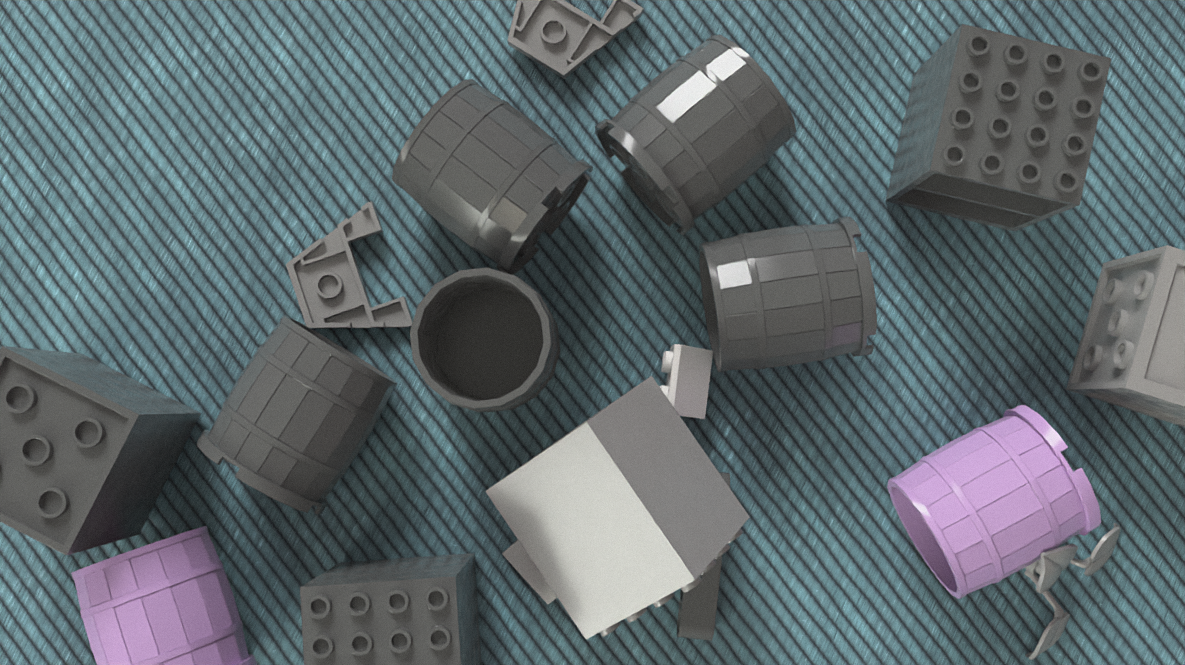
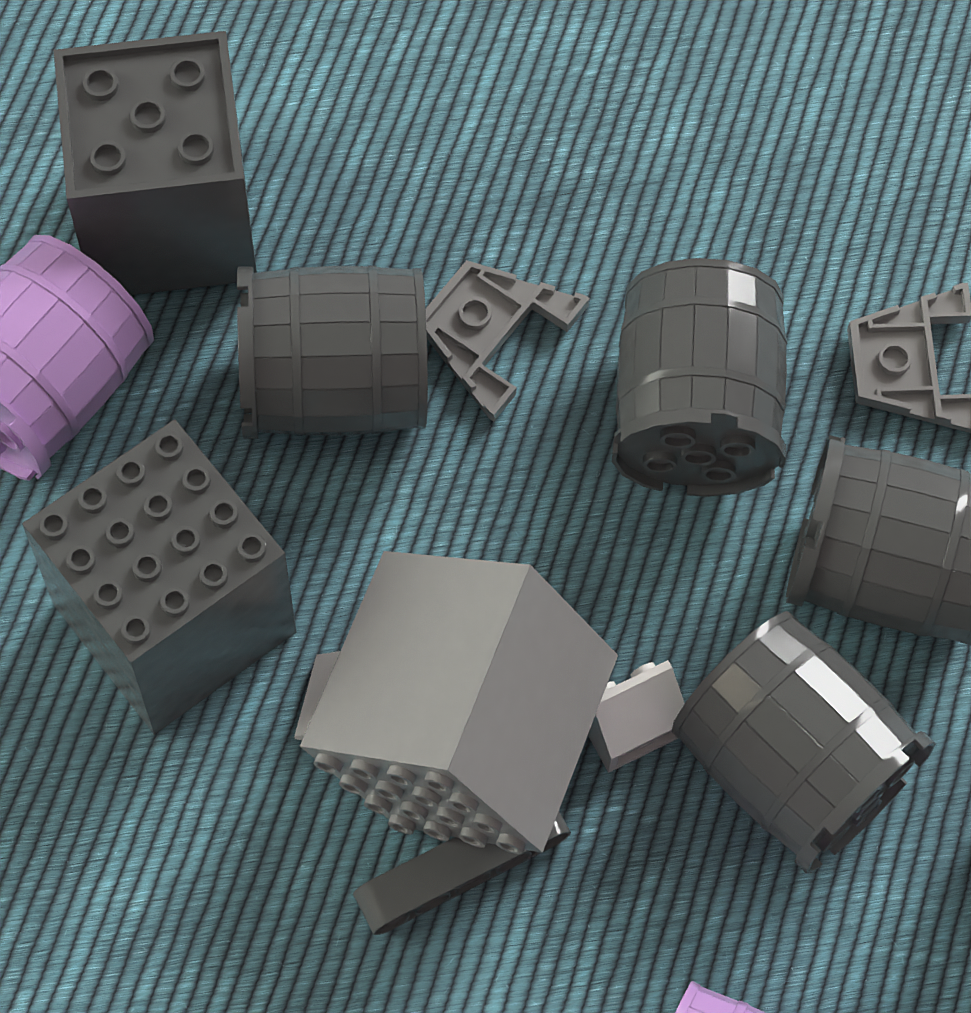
camera: 50 degrees right, 20 degrees down
dark grey piece [410,268,561,412] -> none

